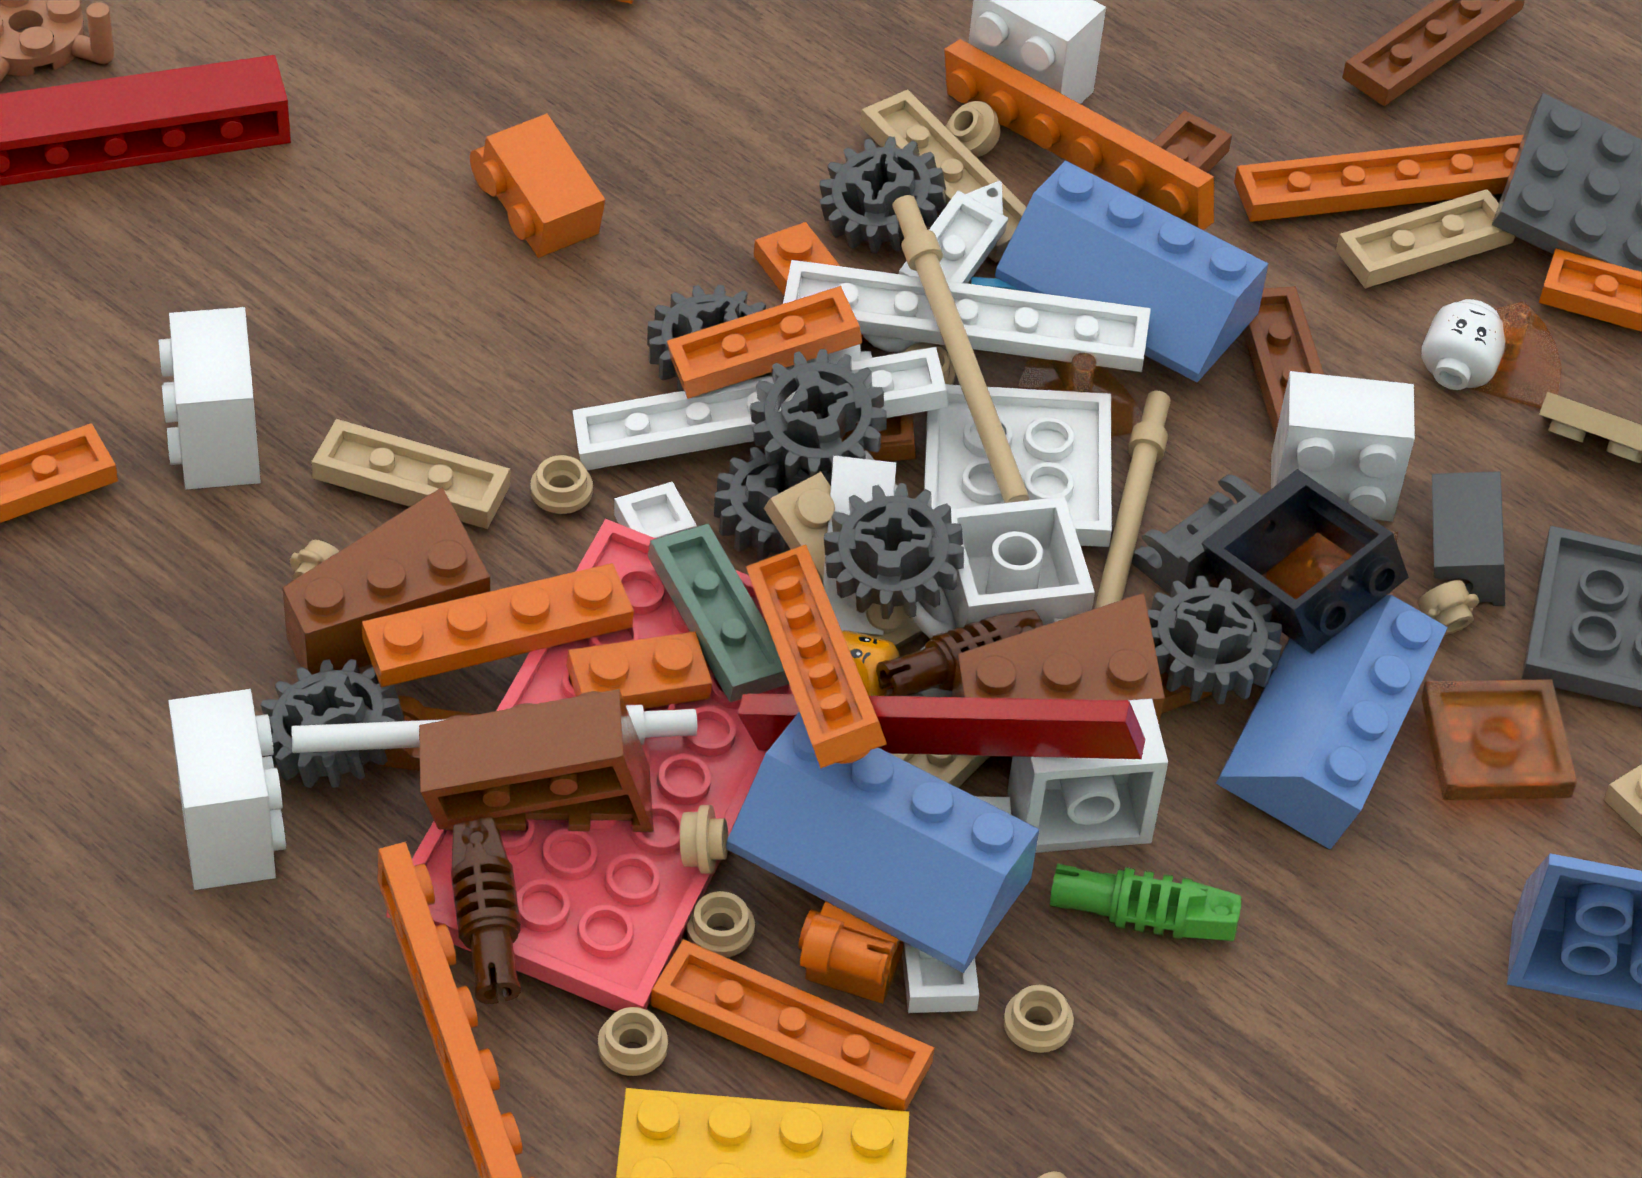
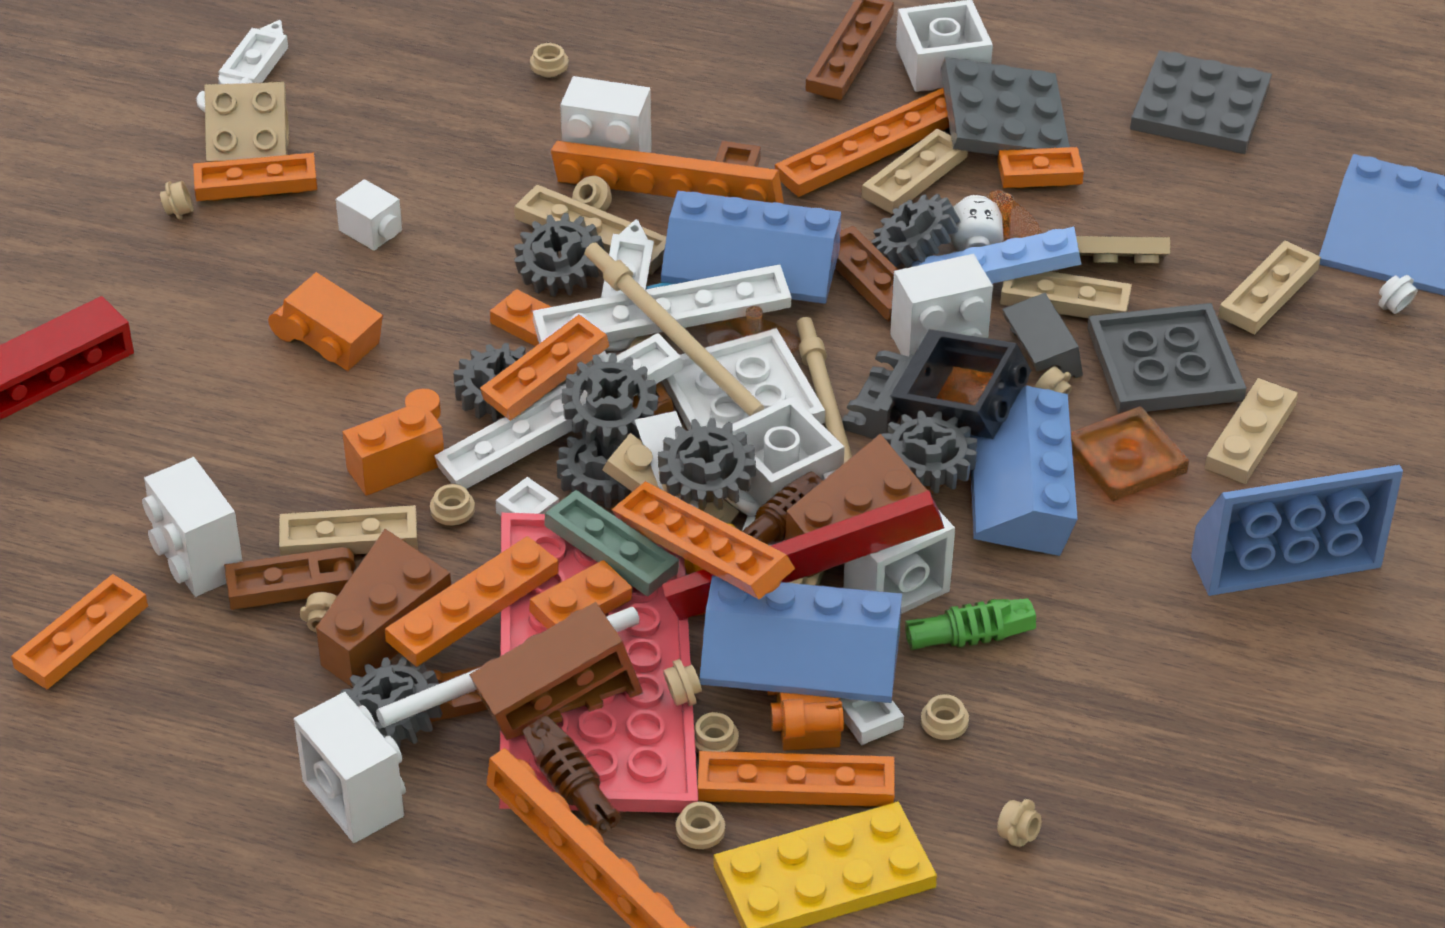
camera: 20 degrees left, 5 degrees down
none -> dark orange plate [224,547,355,610]
none -> white brick [336,179,402,251]
none -> orange hinge [342,388,444,496]
none -> dark grey gear [872,194,960,268]
none -> white brick [896,0,993,92]
none -> light blue plate [912,227,1081,284]
none -> tan plate [1000,271,1132,318]

